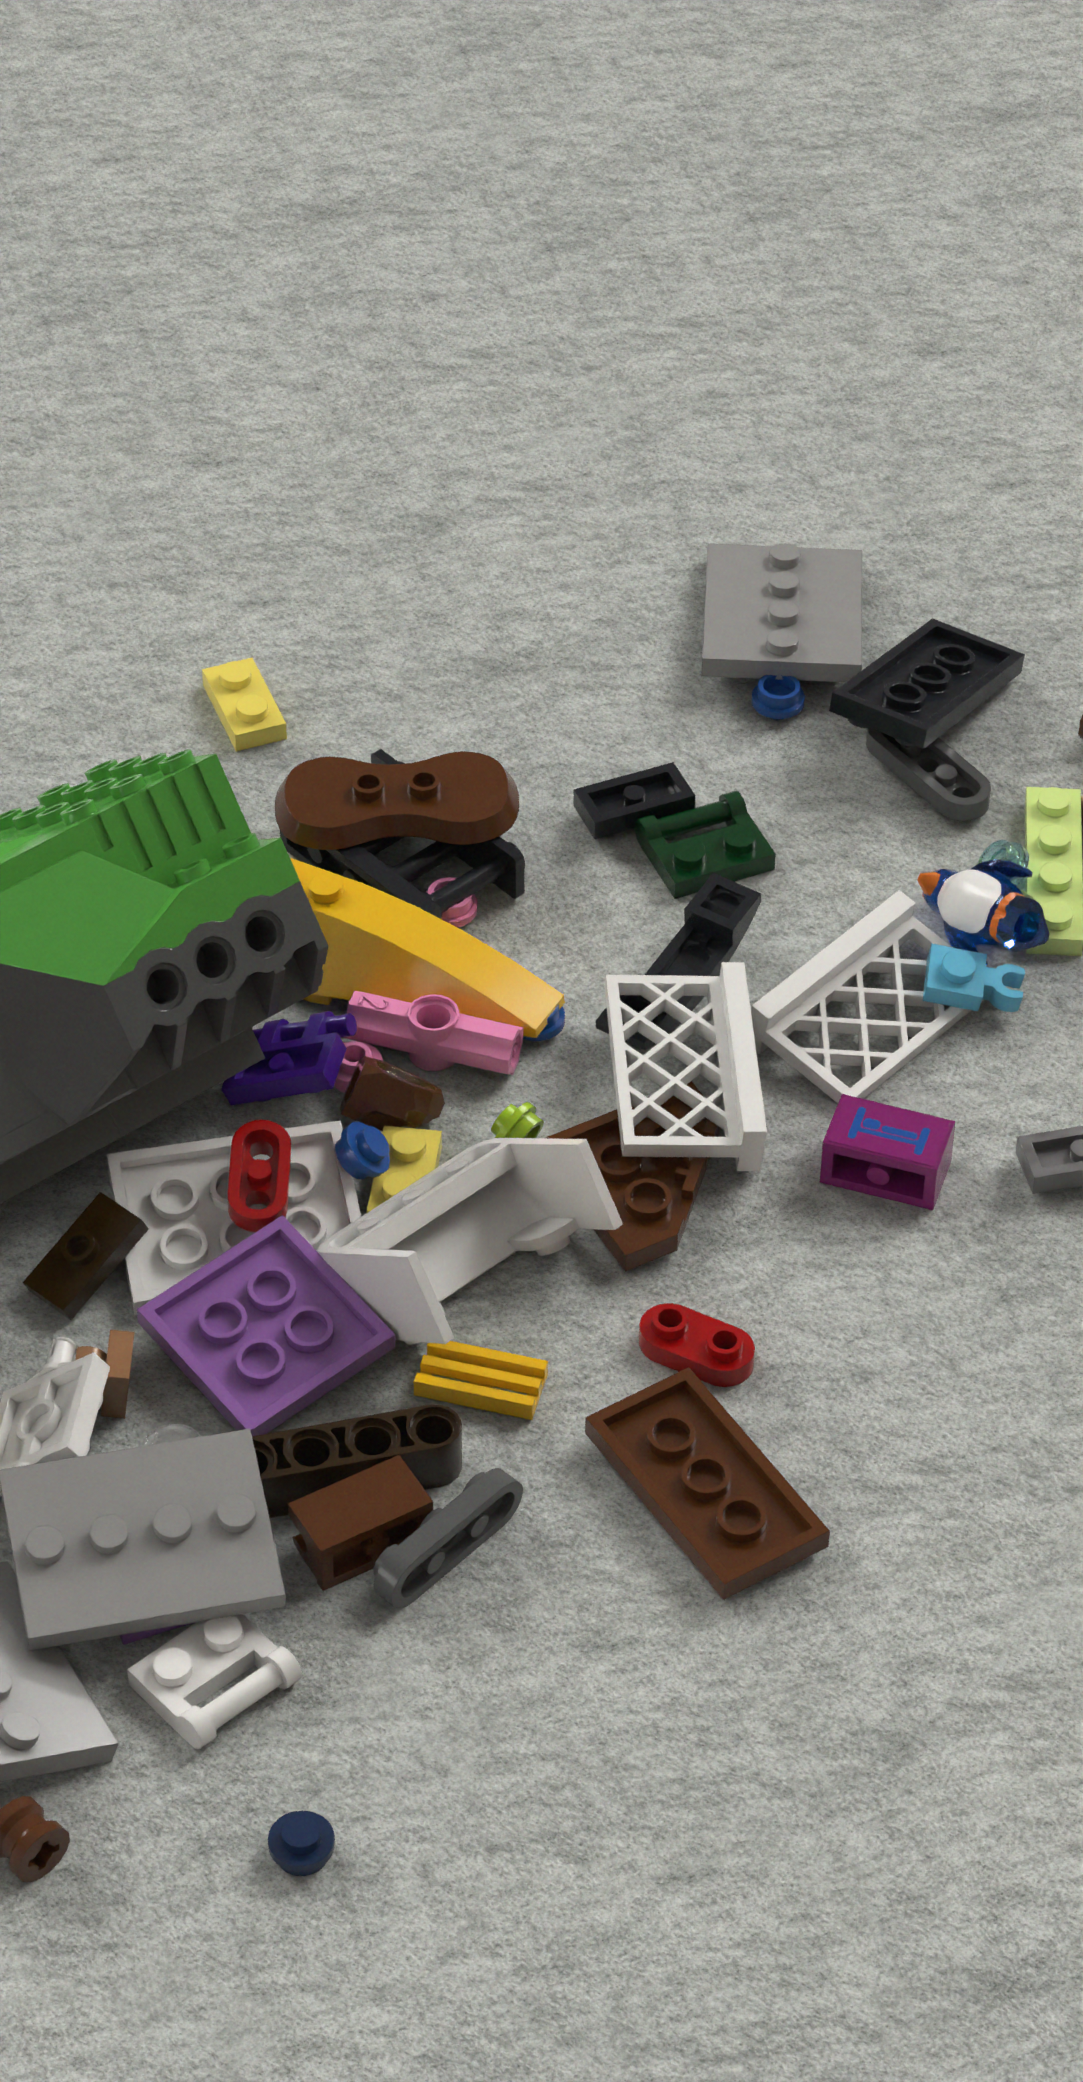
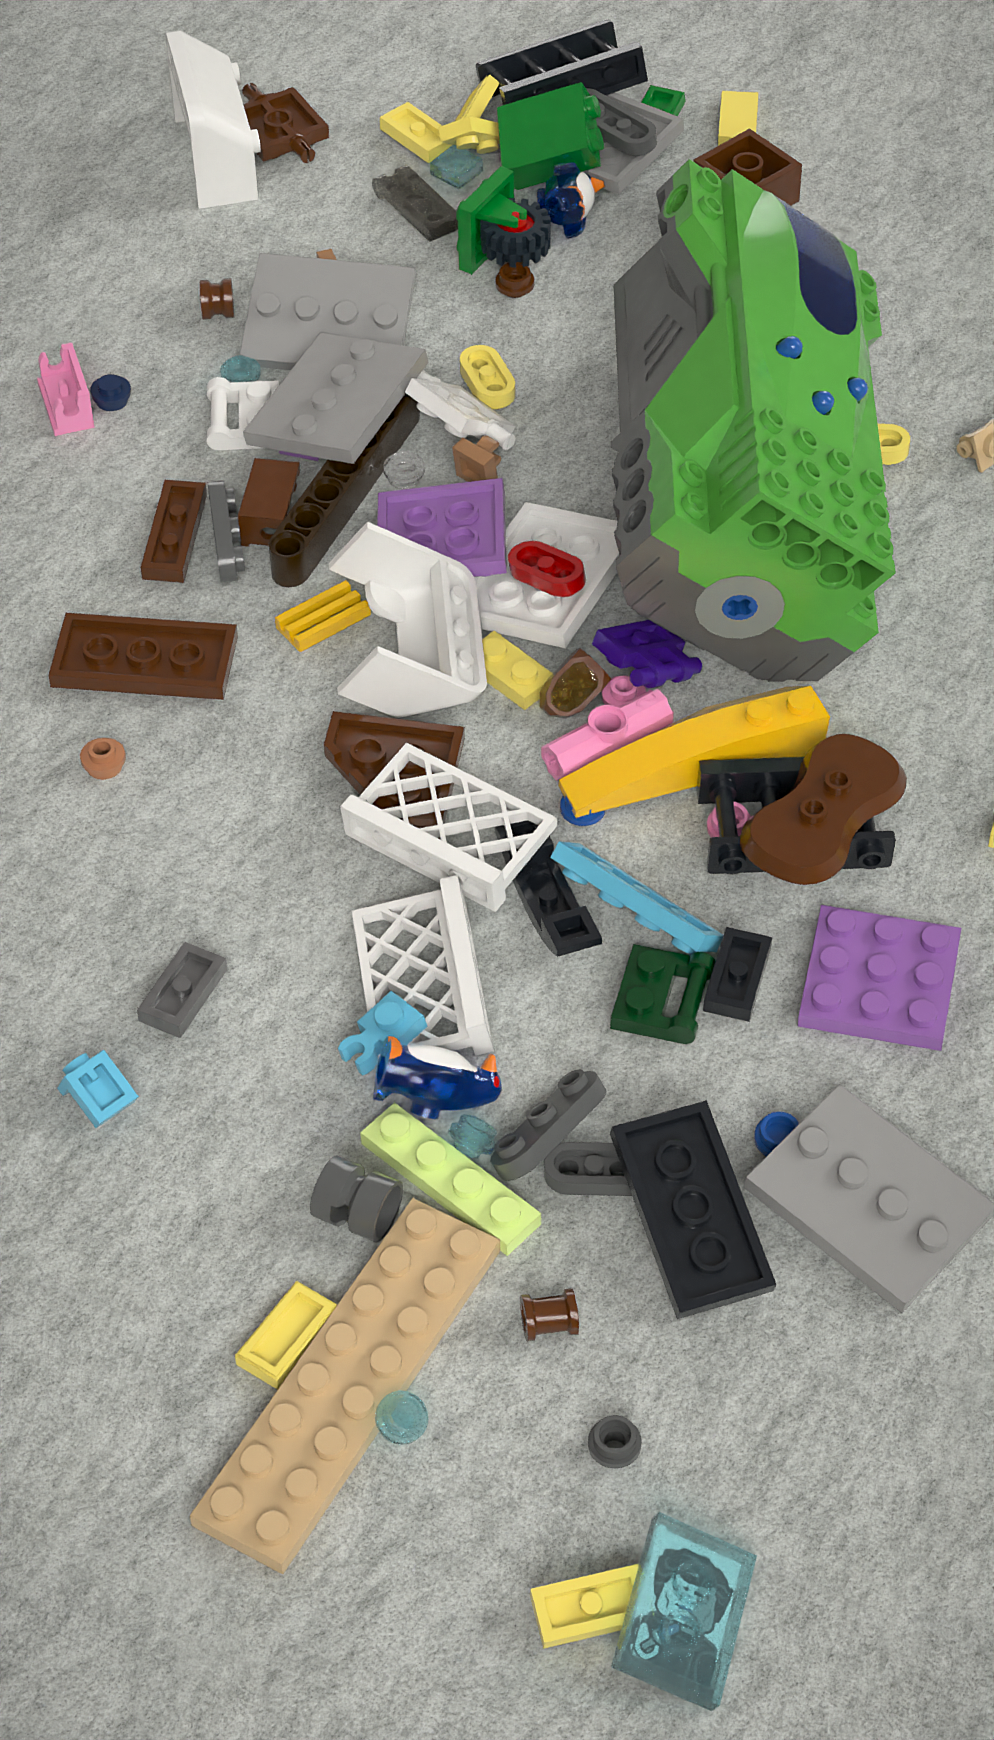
camera: 130 degrees right, 5 degrees up
dark brown plate [22,1192,149,1320] -> none
blue plate [335,1122,390,1180] -> none
lime plate [491,1102,544,1138] -> none
red plate [639,1303,755,1387] -> none
magenta brick [820,1094,956,1210] -> none
none -> bright pink hinge [37,343,94,436]
none -> nougat plate [80,738,126,780]
none -> reddish brown plate [140,479,207,583]
none -> clear light blue plate [220,355,261,383]
none -> dark grey plate [490,1069,607,1181]
none -> medium azure plate [550,841,724,954]
none -> medium lavender plate [798,905,962,1051]

